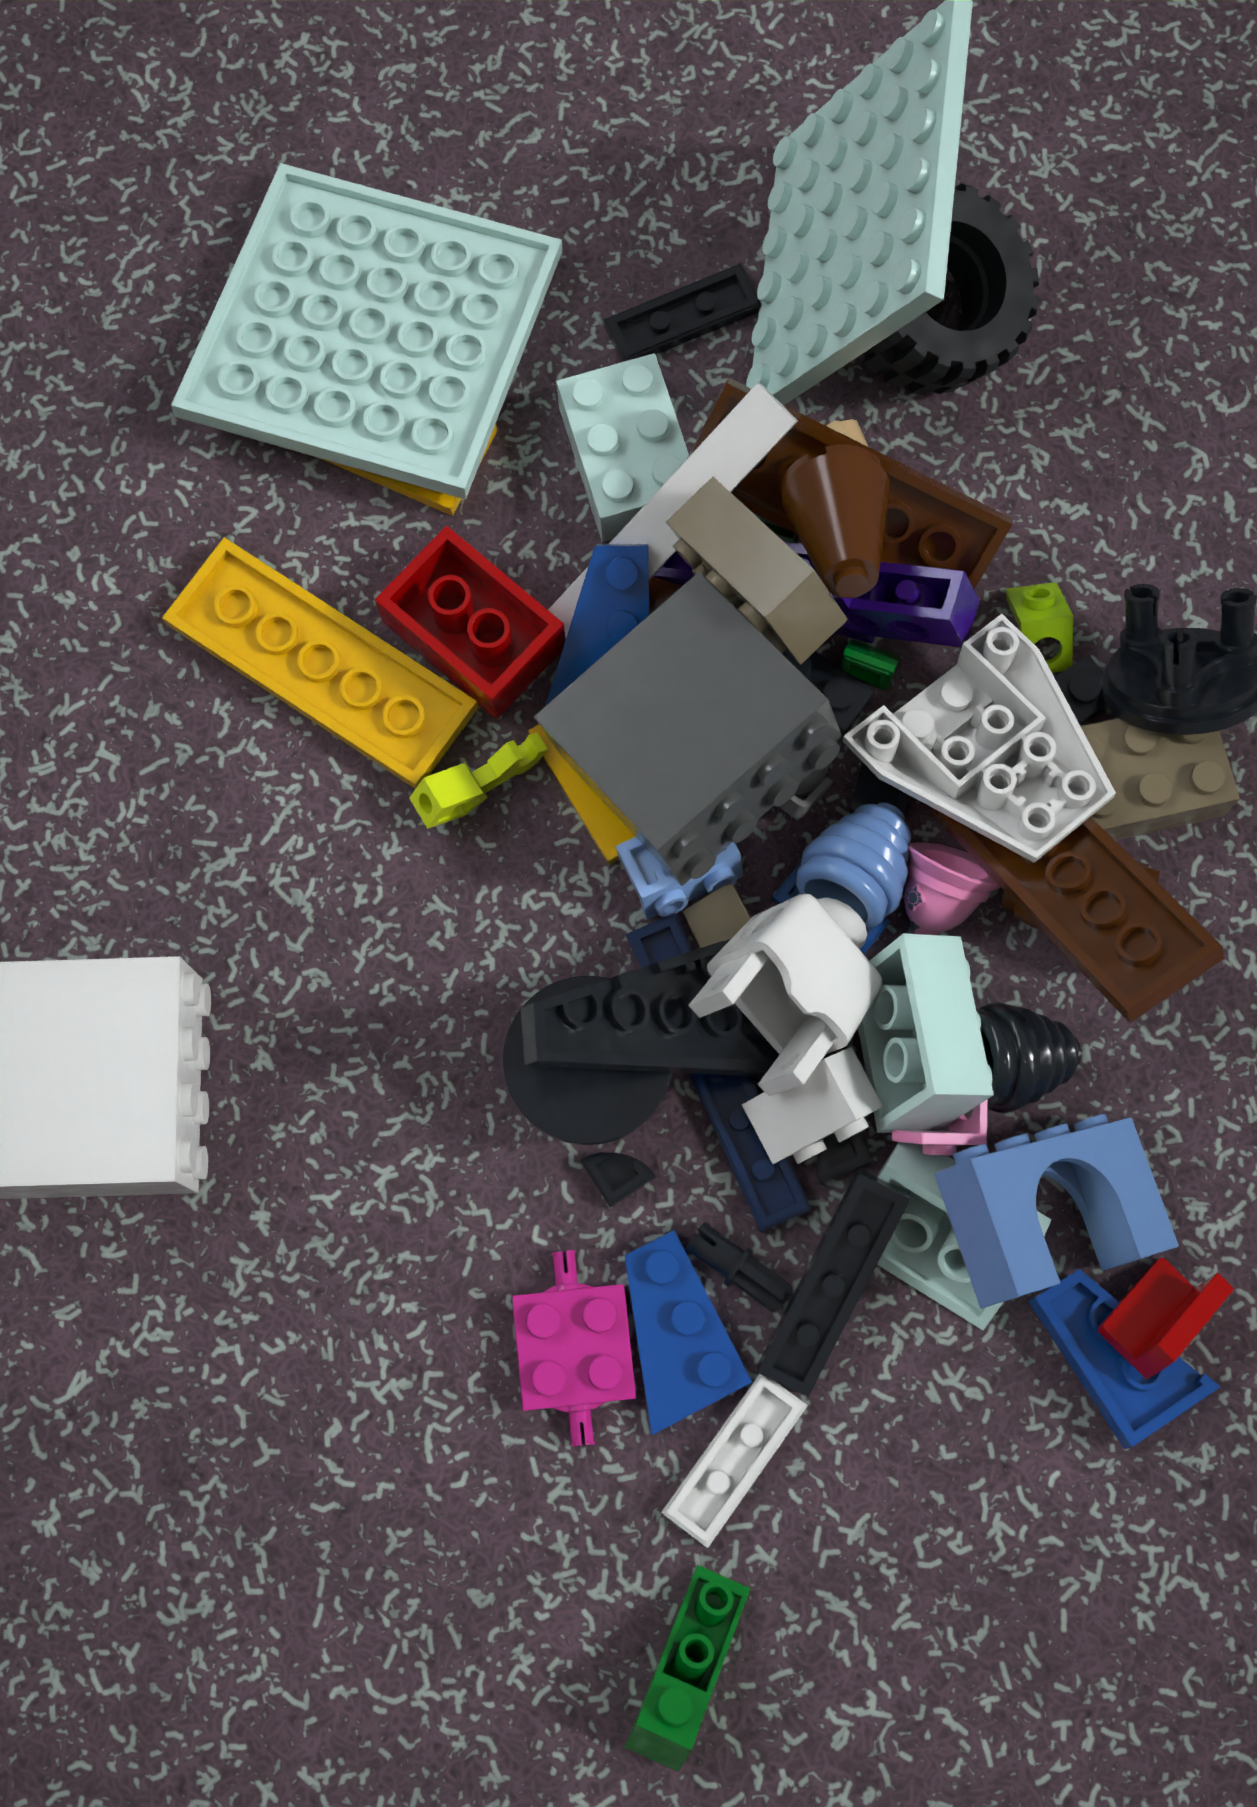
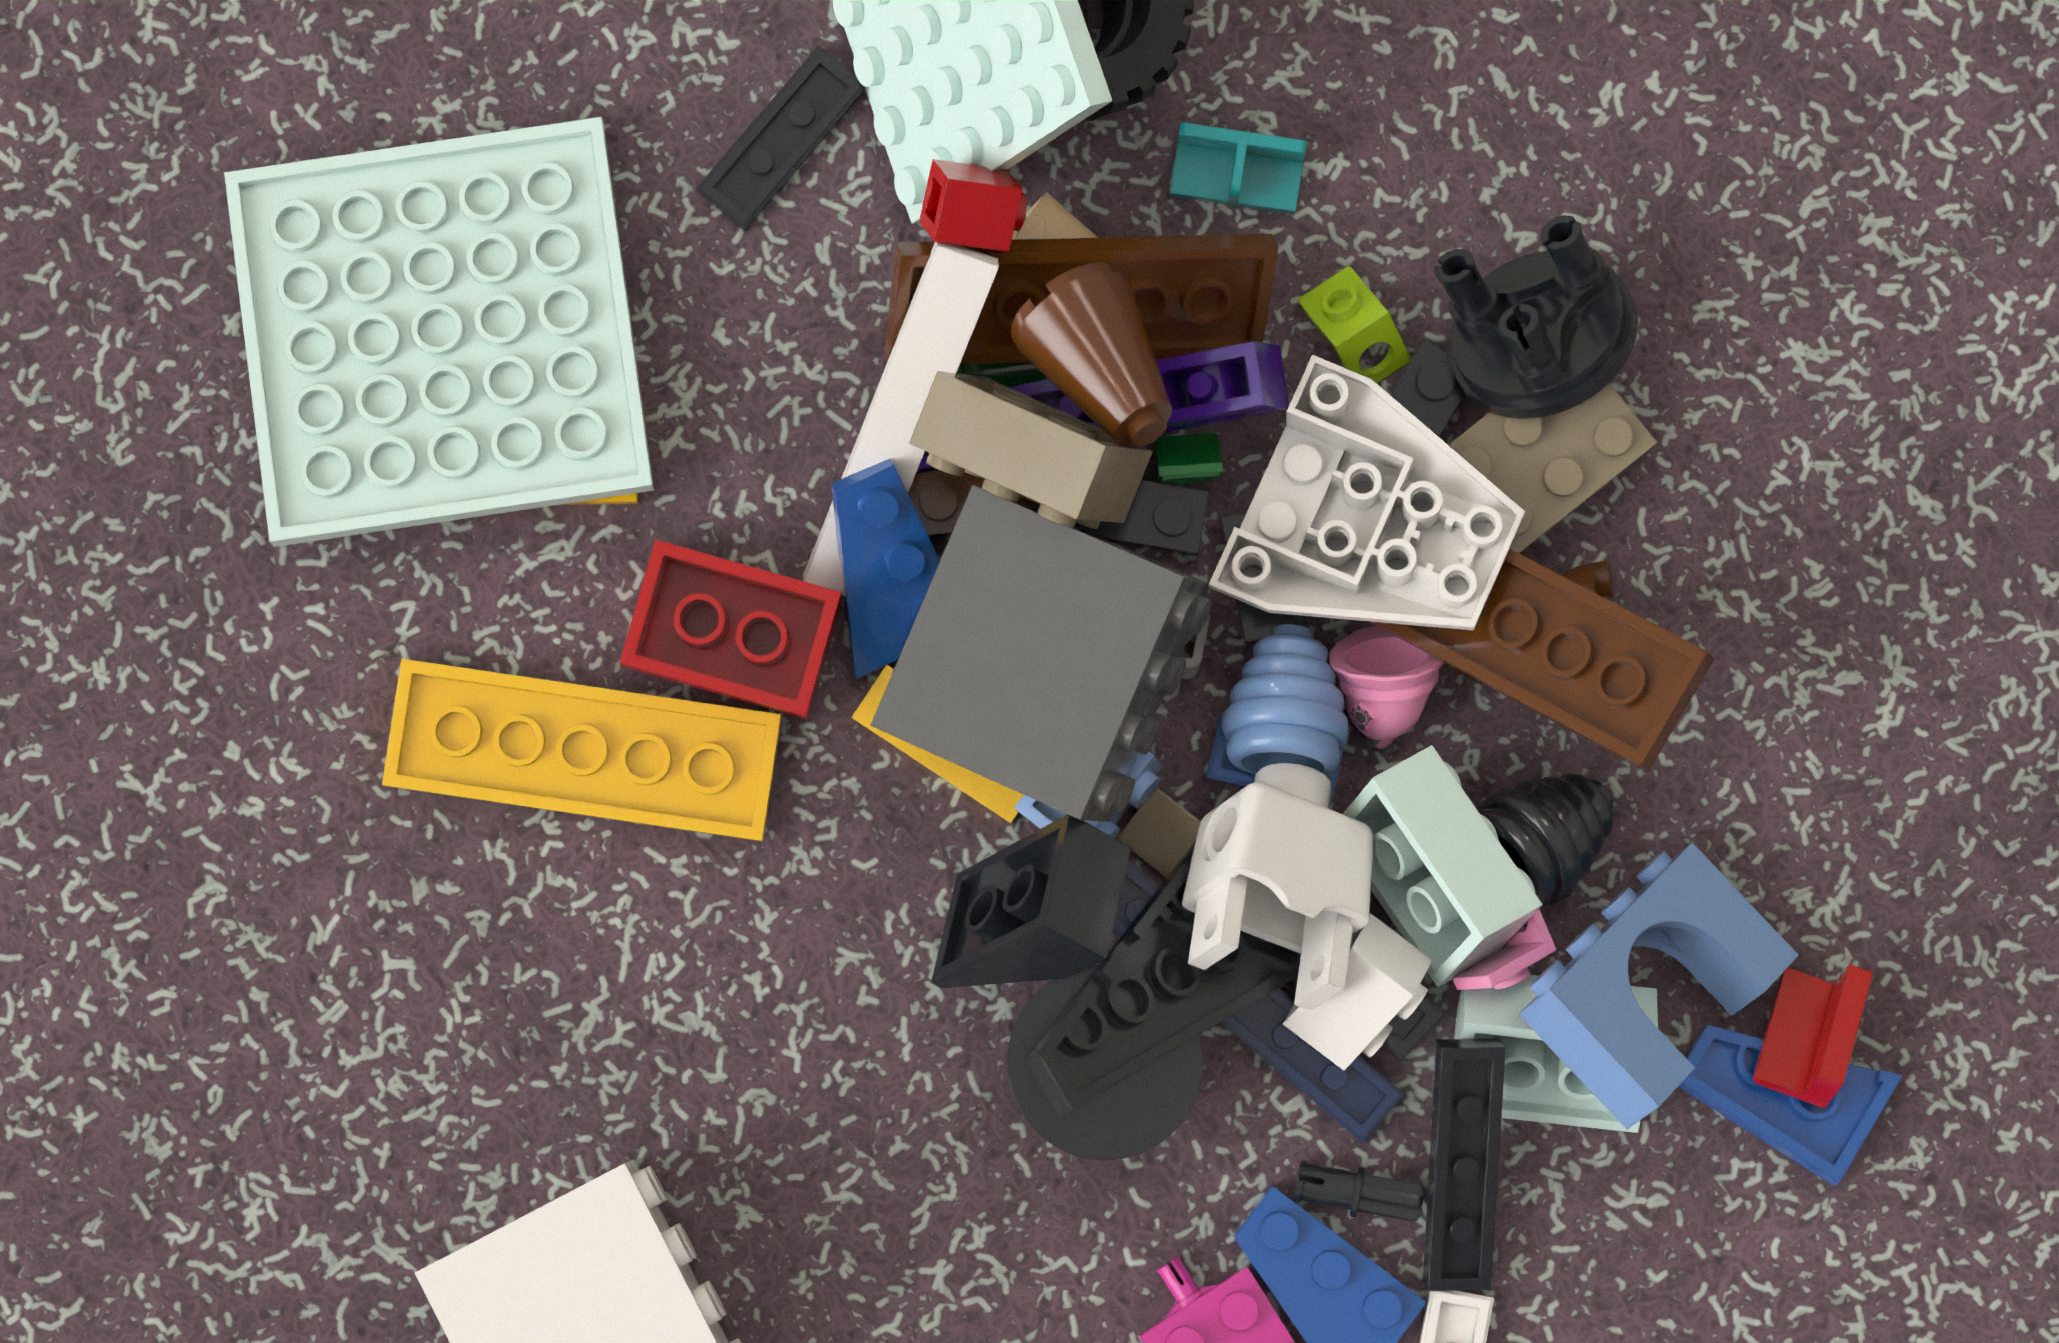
camera: 30 degrees left, 10 degrees up
neon yellow piece [409,732,548,829] -> none
light aqua brick [556,353,689,542] -> none
black tile [580,1152,656,1208] -> none
none -> red brick [919,159,1027,252]
none -> black slope [931,814,1131,988]
none -> teal panel [1170,123,1307,215]

